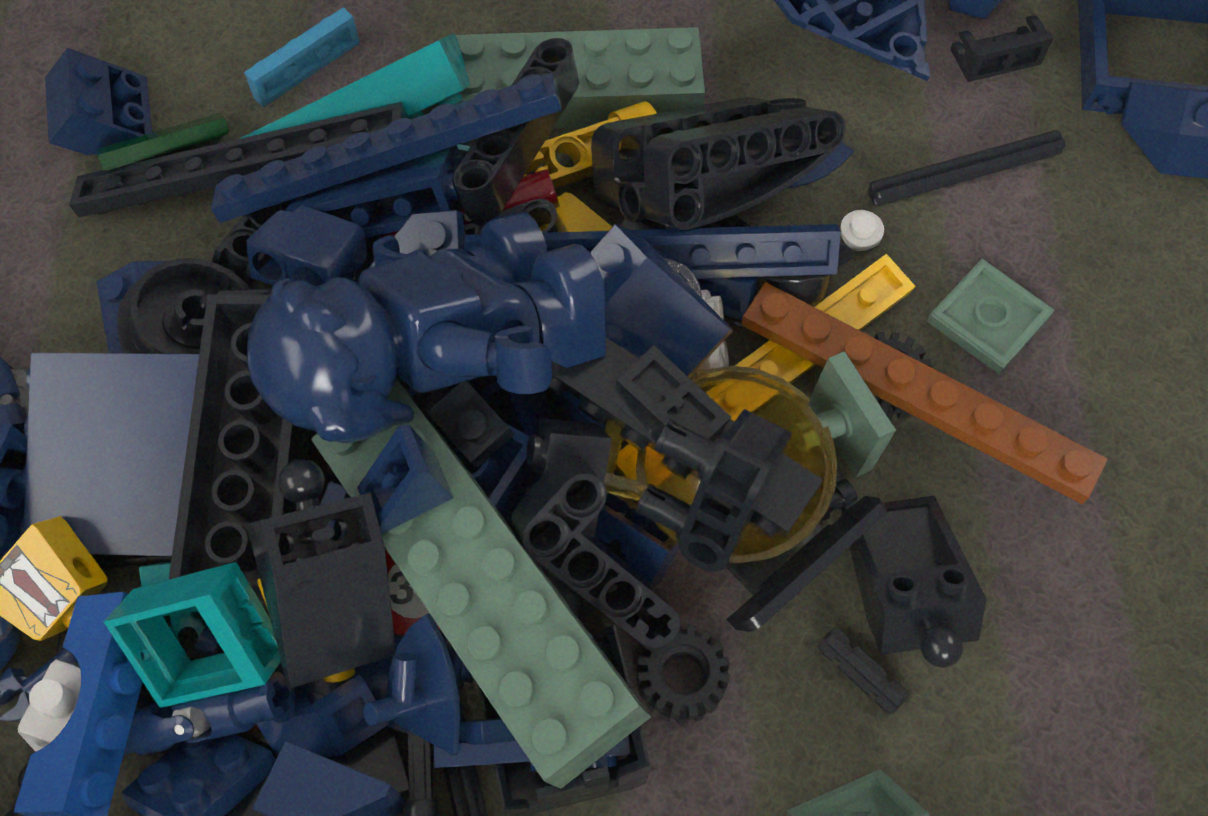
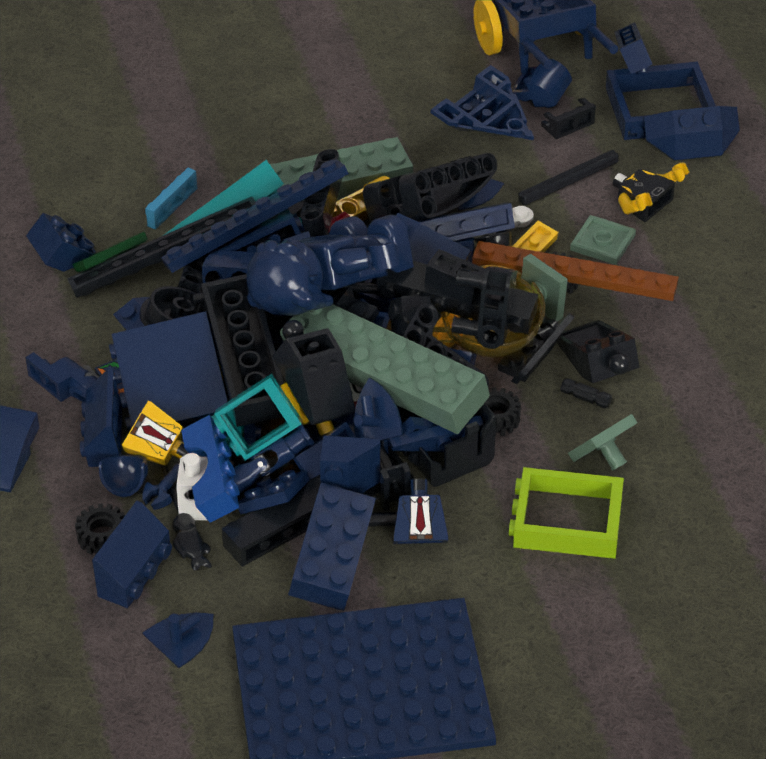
camera: 15 degrees left, 20 degrees down
dark blue slope [357,425,454,533] -> none
none -> torso [613,162,689,222]

